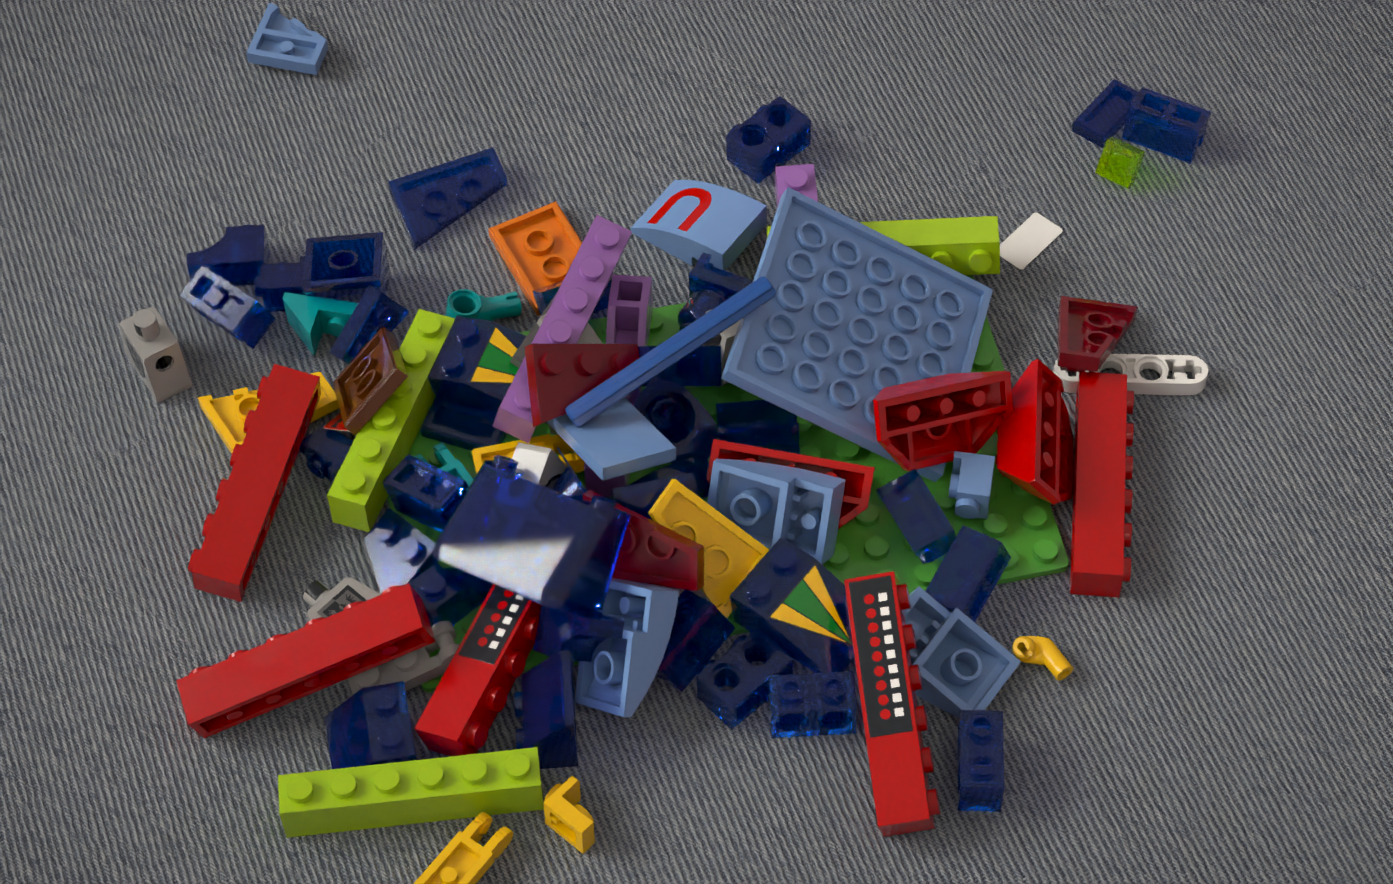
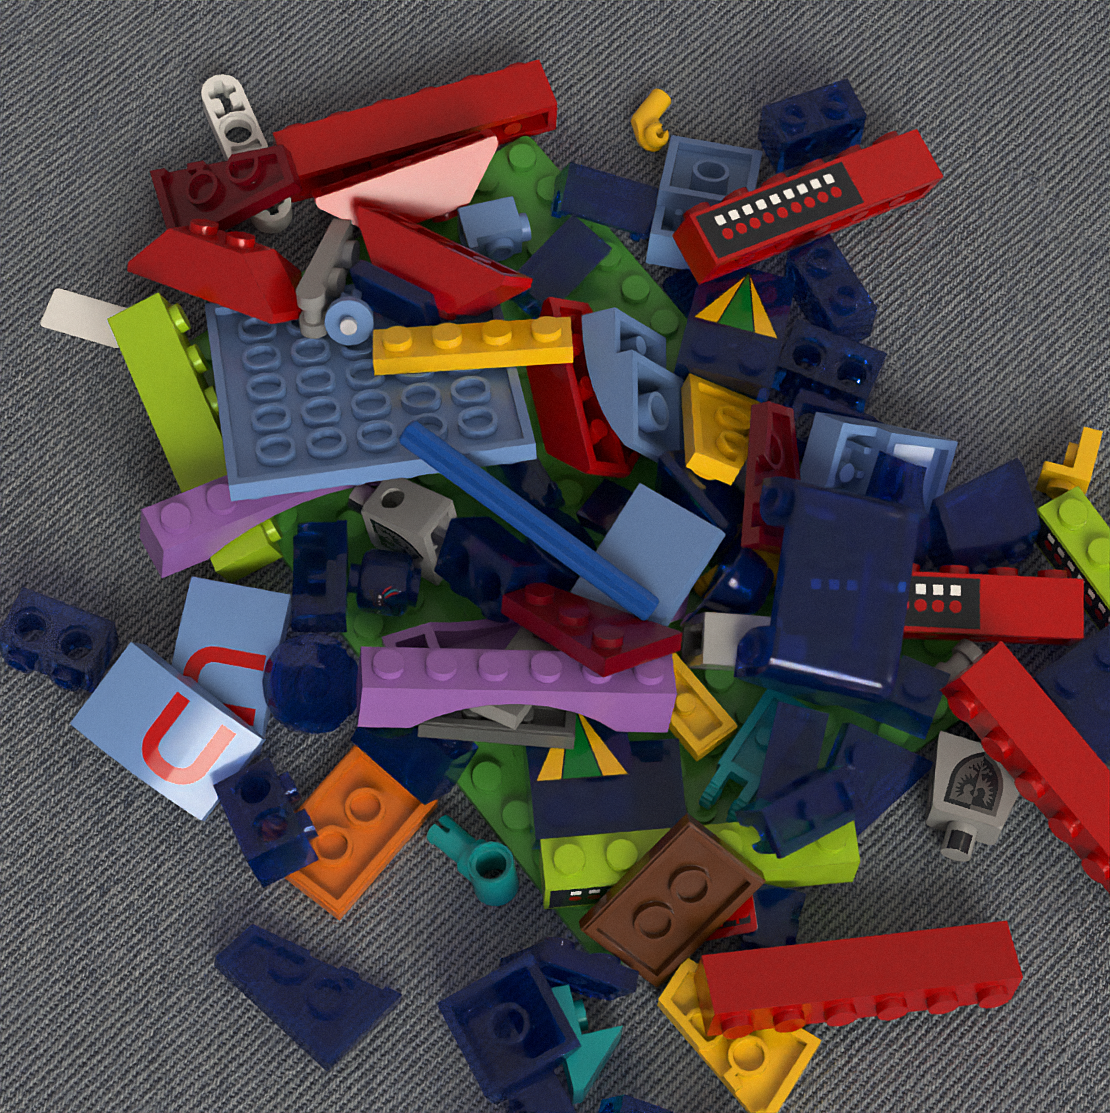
camera: 120 degrees left, 10 degrees up
none -> medium blue slope [70,642,266,821]
none -> red wedge [127,219,302,324]
none -> clear blue brick [213,757,319,888]
none -> clear blue tile [262,633,358,735]
none -> light grey plate [296,218,360,339]
none -> medium blue piece [324,289,374,346]
none -> clear blue tile [350,260,442,327]
none -> yellow plate [373,316,574,376]
none -> clear blue hinge [735,765,866,859]

